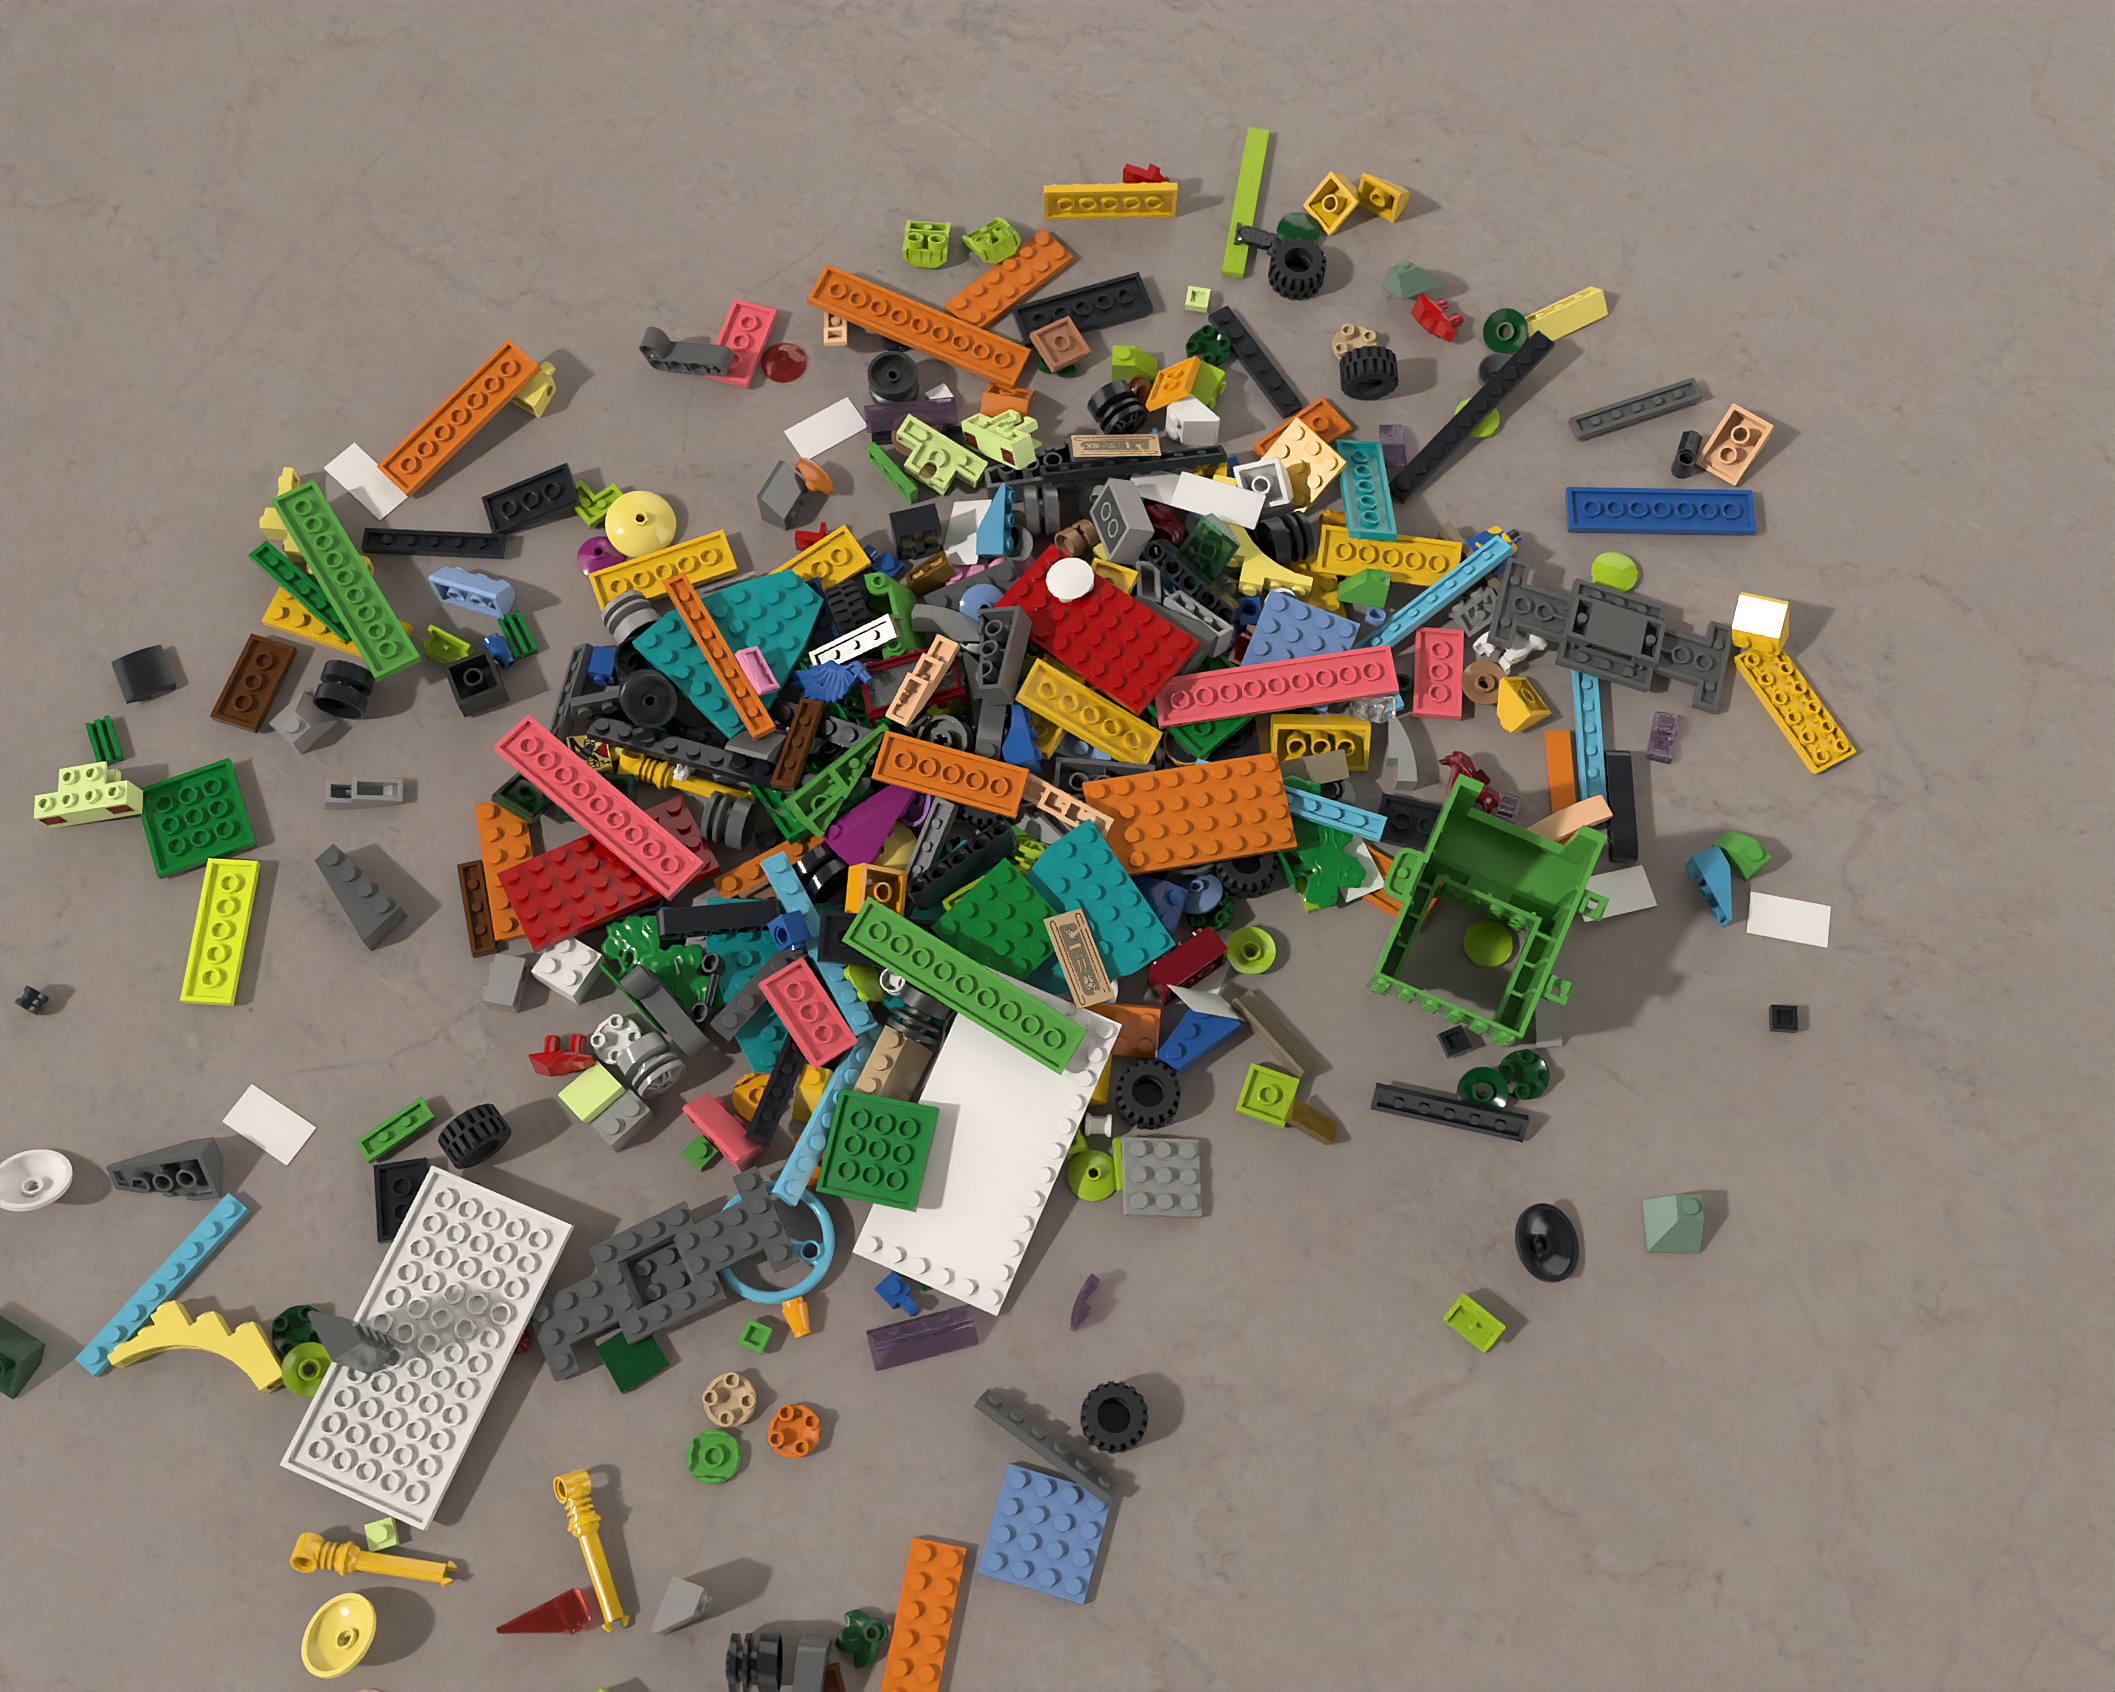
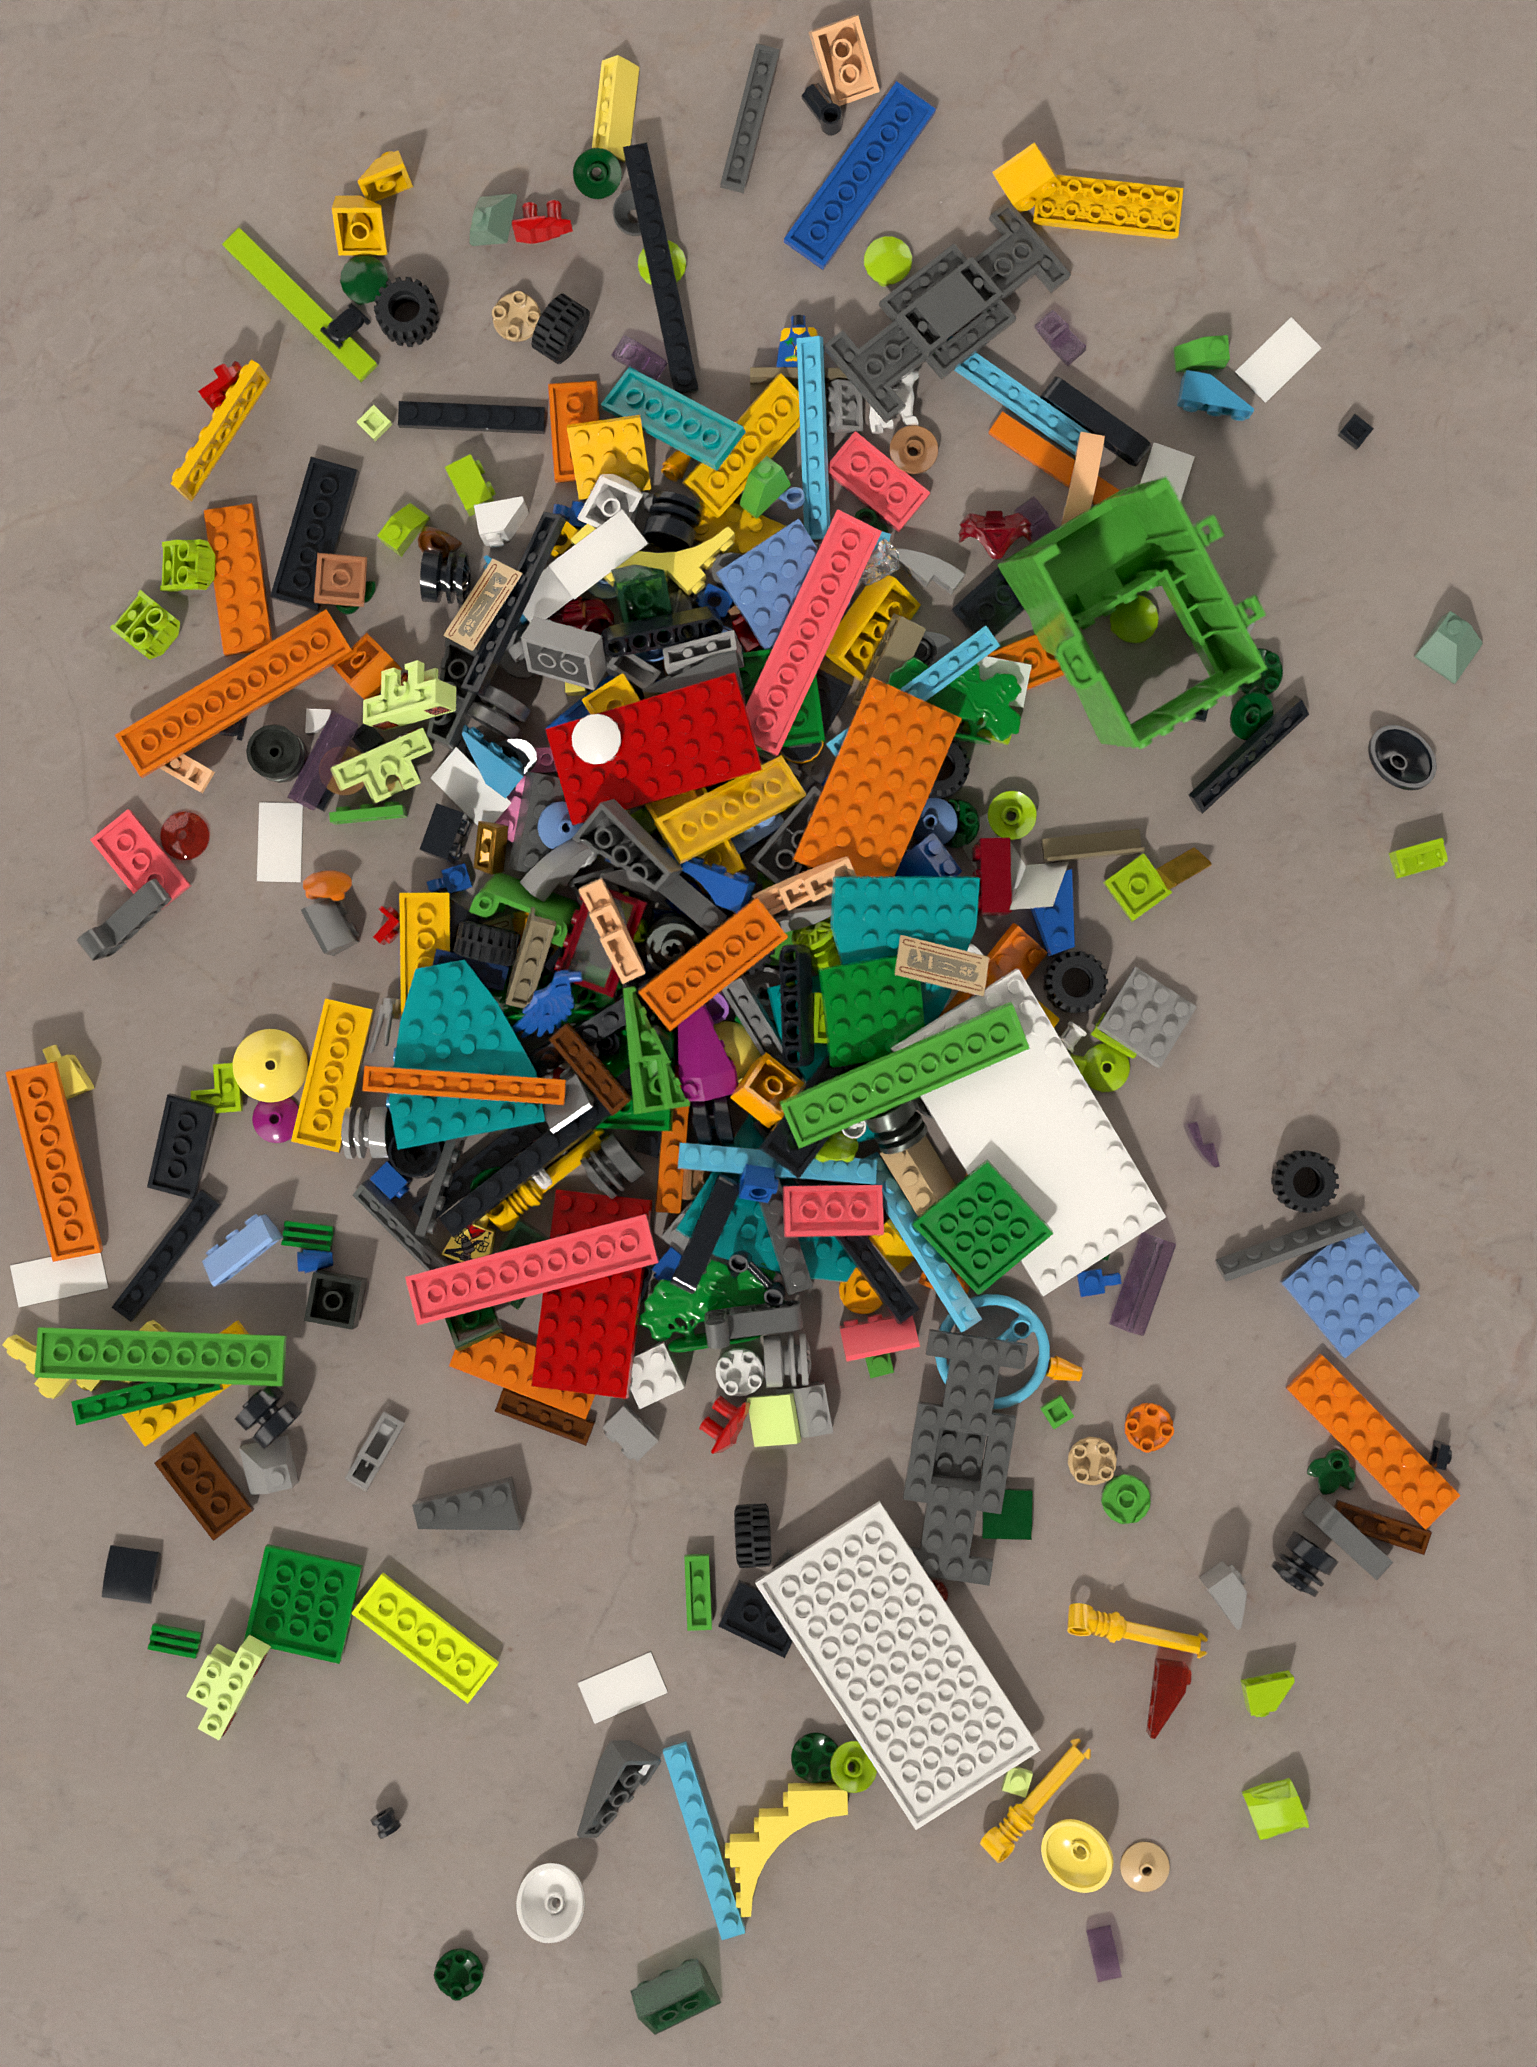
camera: 50 degrees left, 20 degrees up
dark grey slope [307,1310,395,1374] -> none
lime hinge [421,624,475,665] -> none
pearl dark grey wheel [619,669,677,728] -> none
bright pink plate [735,646,780,696] -> none
medium nougat wheel [1055,519,1099,558] -> none
light orange tile [1145,356,1201,412] -> none
dark green dish [1185,325,1231,367] -> none
yellow slope [1497,676,1552,733] -> none

